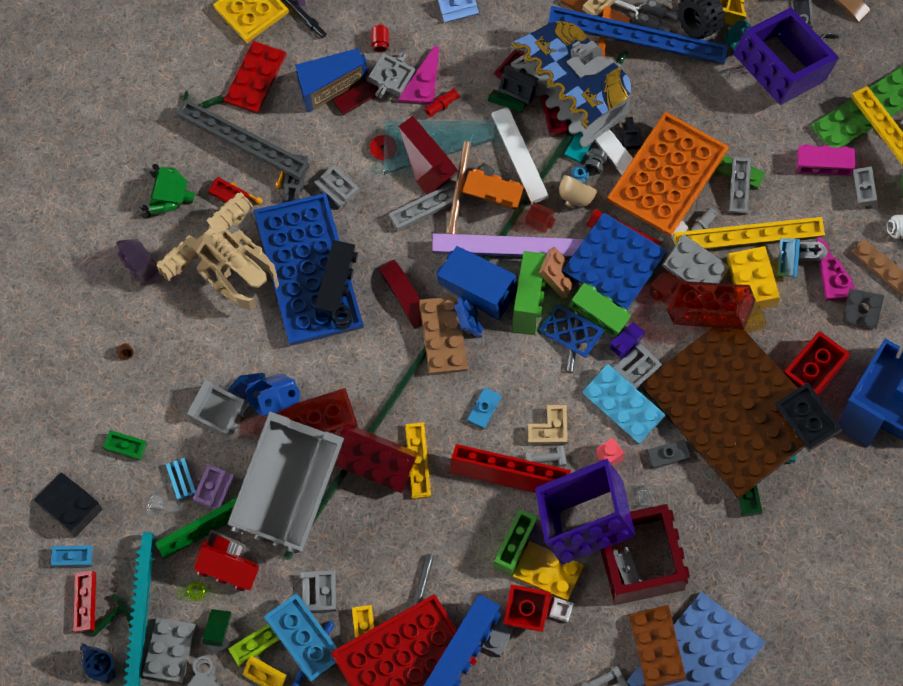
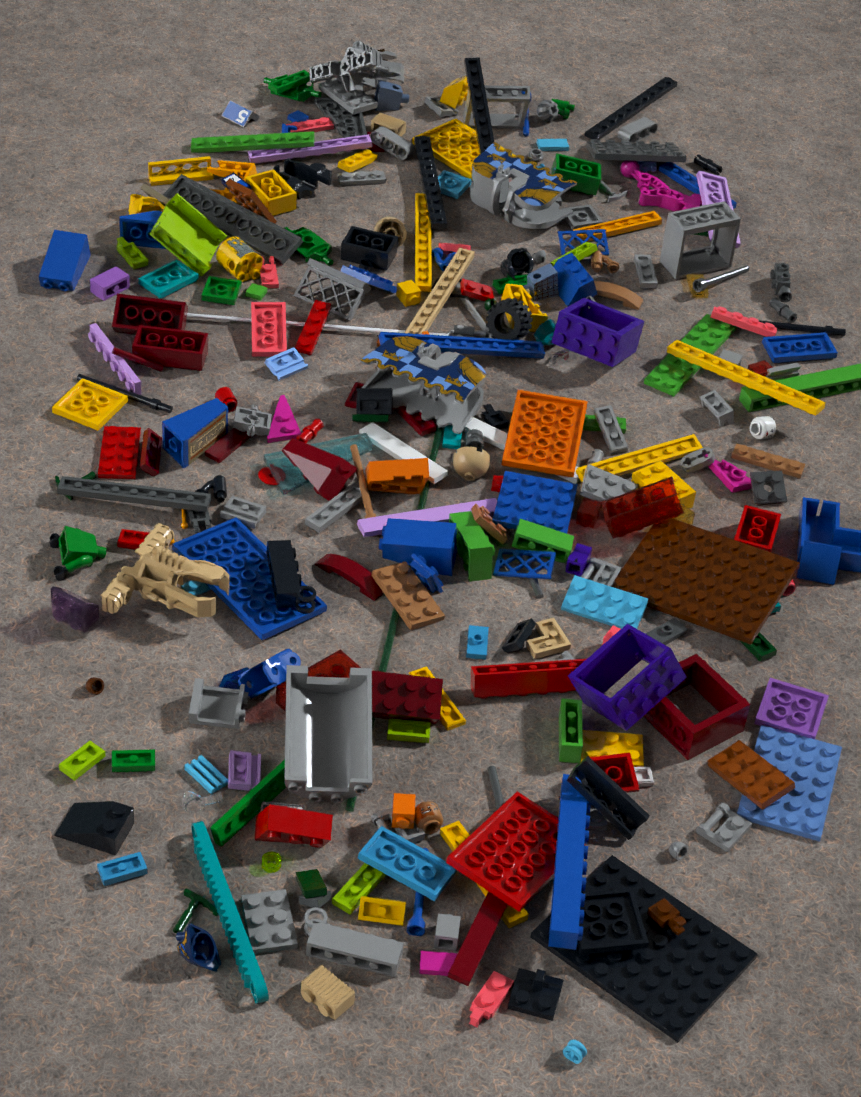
camera: 30 degrees left, 25 degrees down
red plate [73,571,96,633] -> none
clear red brick [526,202,556,233] -> none
black plate [775,383,842,452] -> none
dark azure plate [777,238,800,277] -> none
dark pink brick [796,144,855,176] -> none
none -> lime plate [59,741,106,781]
none -> dark red plate [140,428,162,476]
none -> black plant [195,475,227,503]
none -> lime plate [387,719,431,743]
none -> orange brick [391,793,416,829]
none -> medium nougat head [414,801,443,834]
none -> black plate [502,618,536,653]
none -> black fence [567,756,650,840]
none -> medium lavender plate [754,678,829,740]

